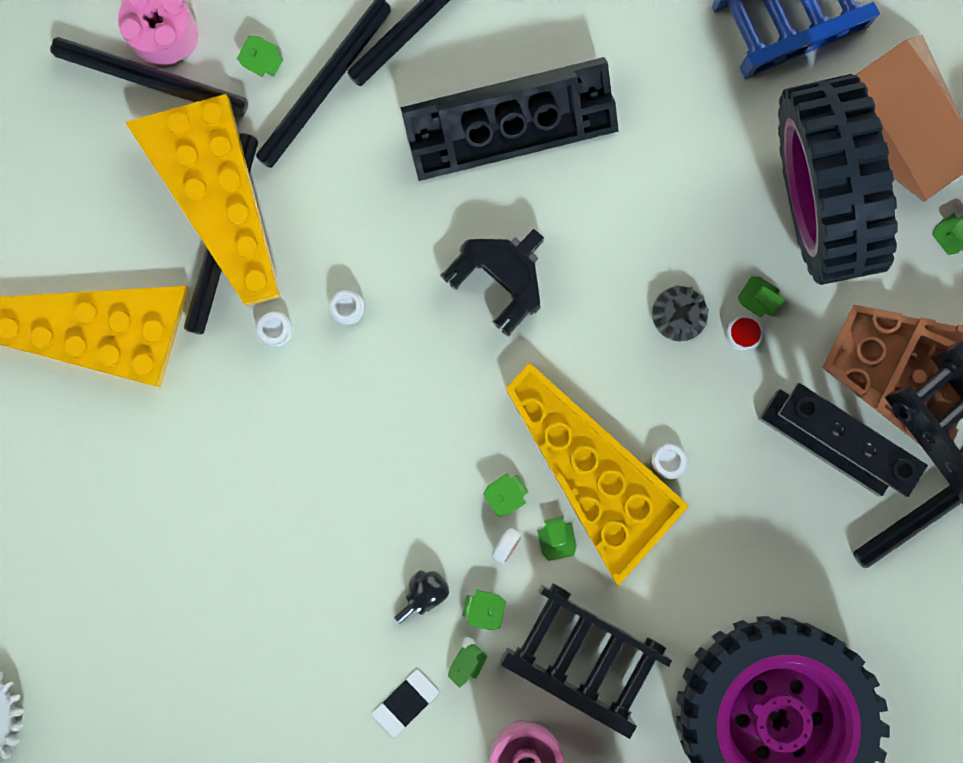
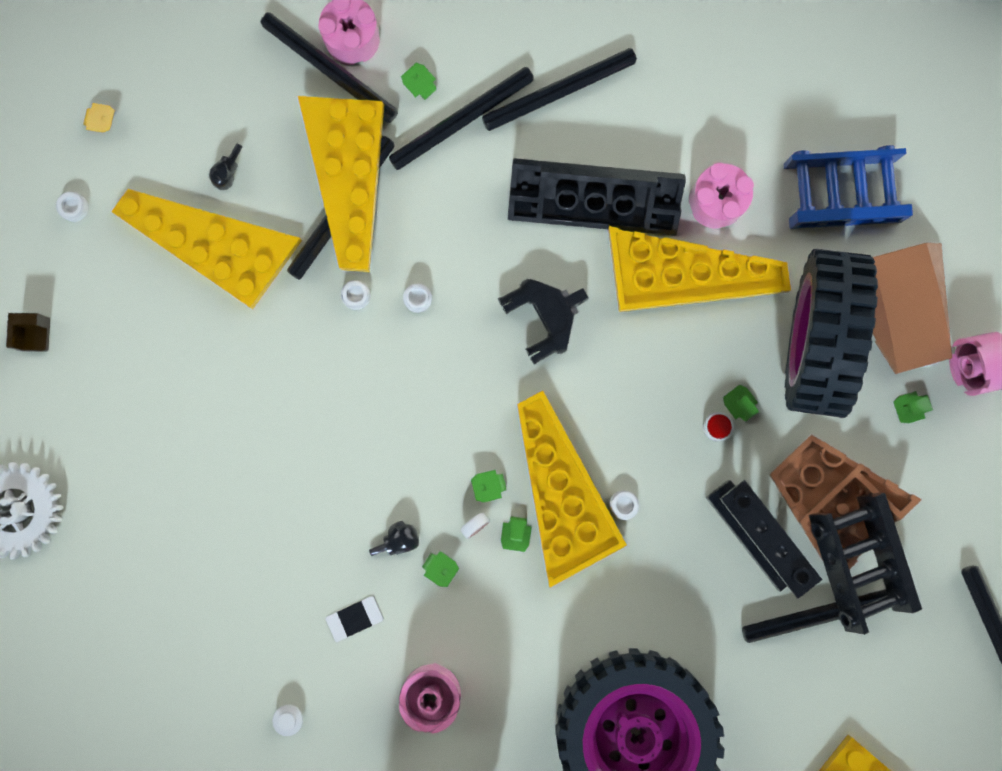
camera: 15 degrees right, 0 degrees up
bright green piece [448,644,487,688] -> none
black fence [500,583,672,739] -> none
dark grey gear [652,285,709,342] -> none
none -> black piece [209,143,243,190]
none -> yellow wing [608,226,791,312]
none -> bright pink brick [689,163,754,229]

